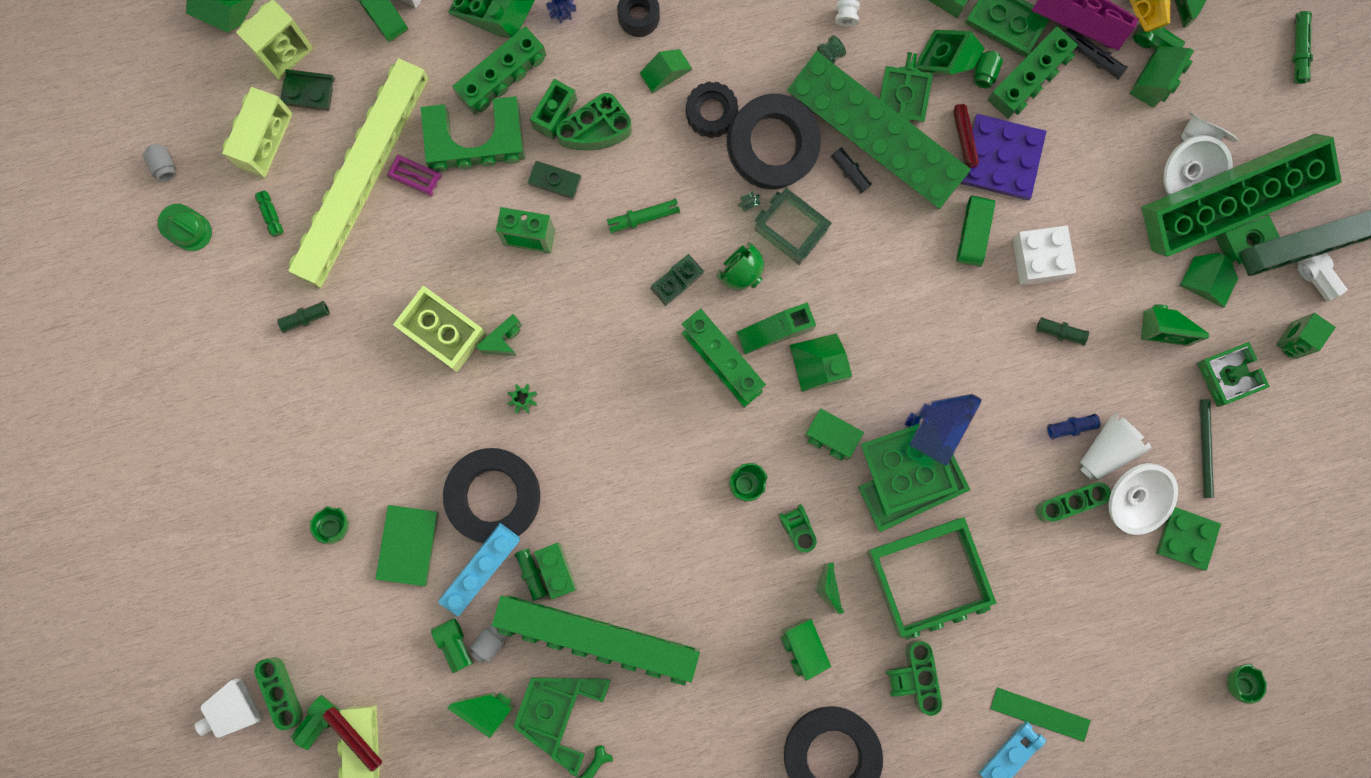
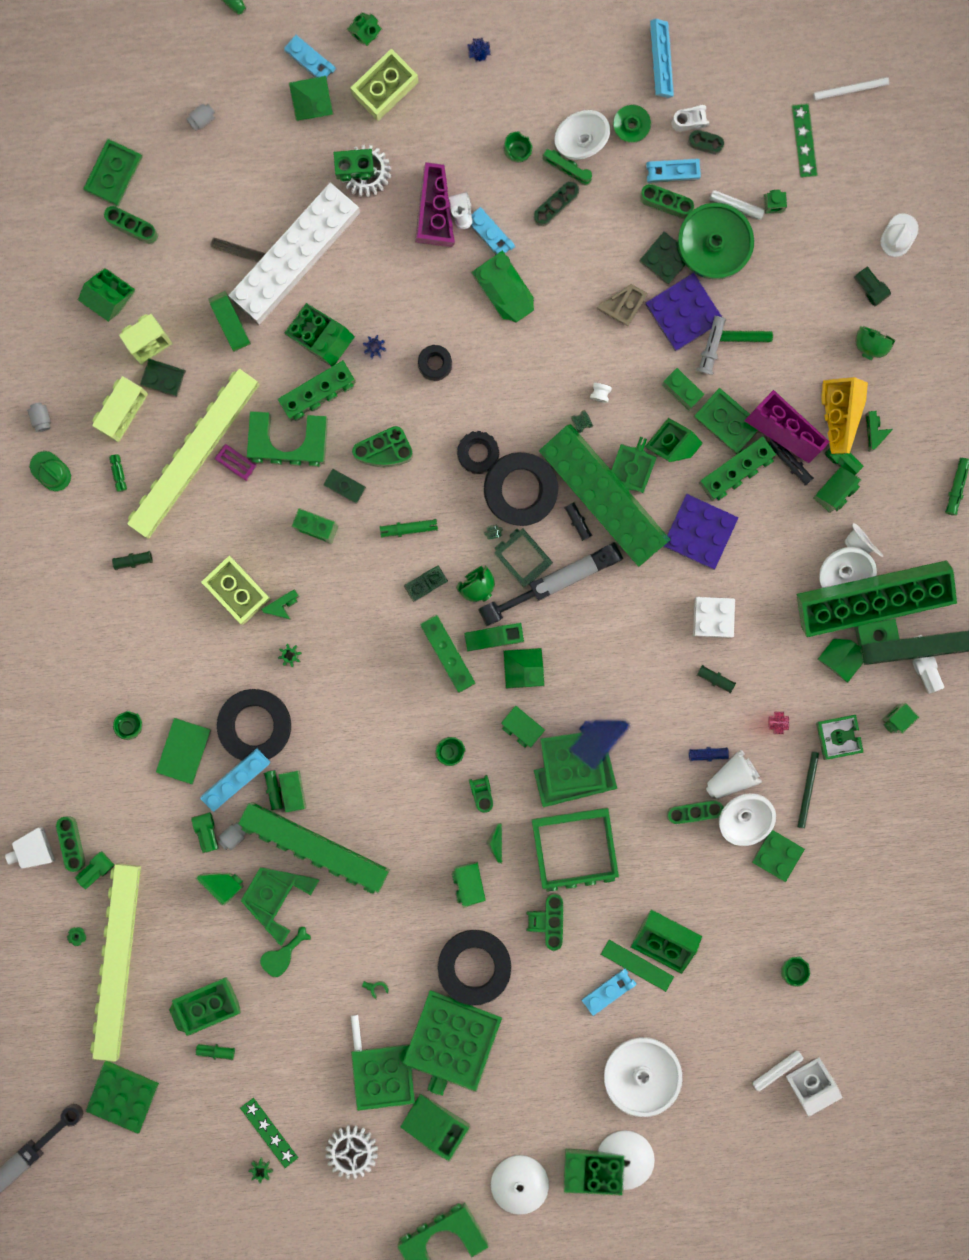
camera: 15 degrees right, 5 degrees up
dark red axle [323,707,382,772] -> none
green brick [530,79,577,140] -> none
green slope [640,49,692,94] -> none
dark red axle [953,104,979,168] -> none
green beam [956,195,995,267] -> none
green brick [973,51,1003,89] -> none
green slope [1141,304,1209,346] -> none
none -> piece [478,542,624,627]
none -> green slope [631,910,703,974]
none -> clear pink gear [768,711,789,734]

